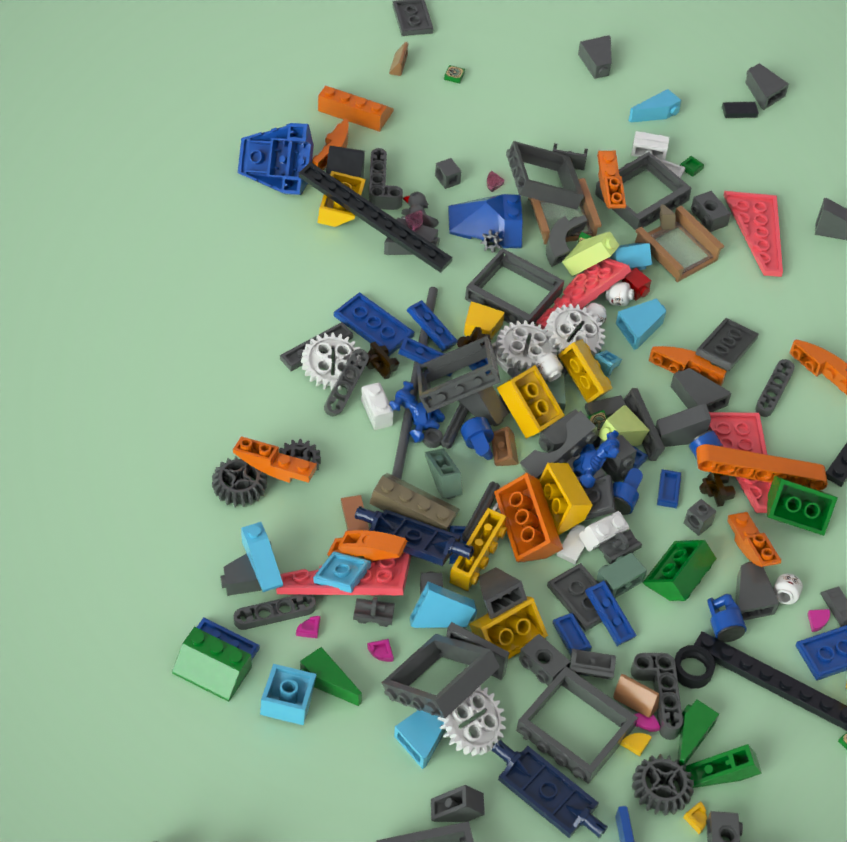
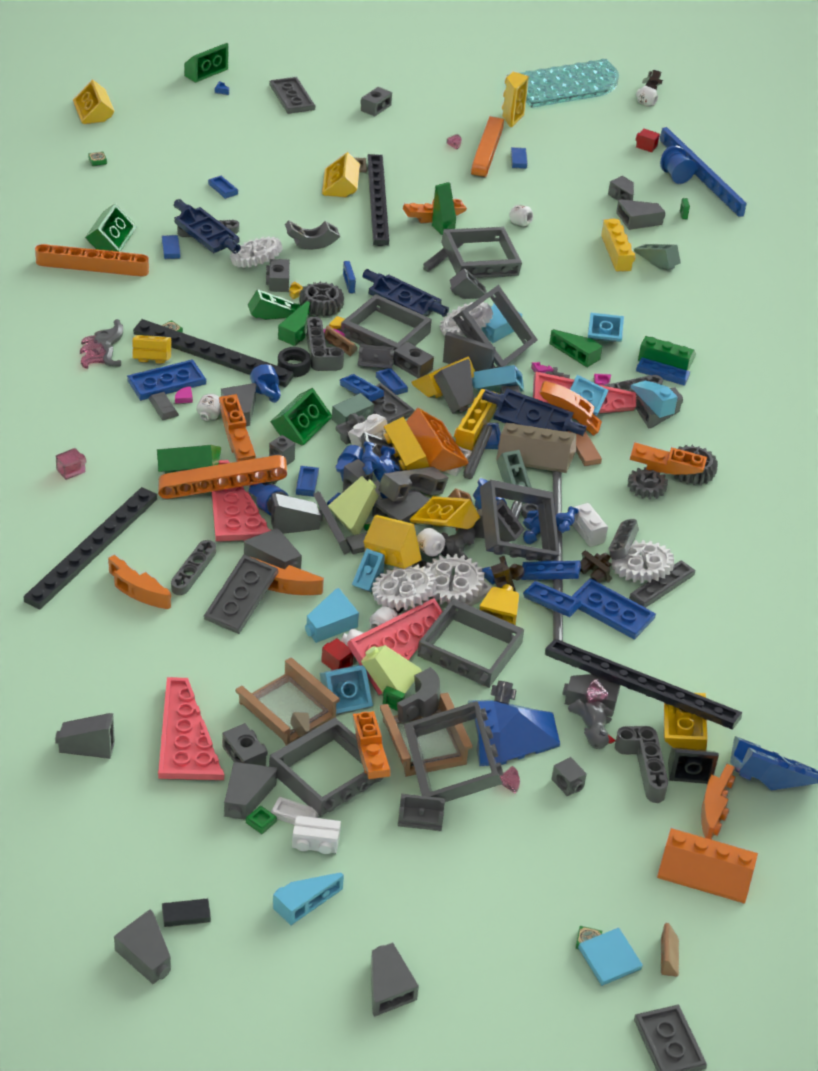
camera: 175 degrees right, 10 degrees down
none -> dark grey slope [224,762,277,819]
none -> medium azure tile [578,928,643,986]

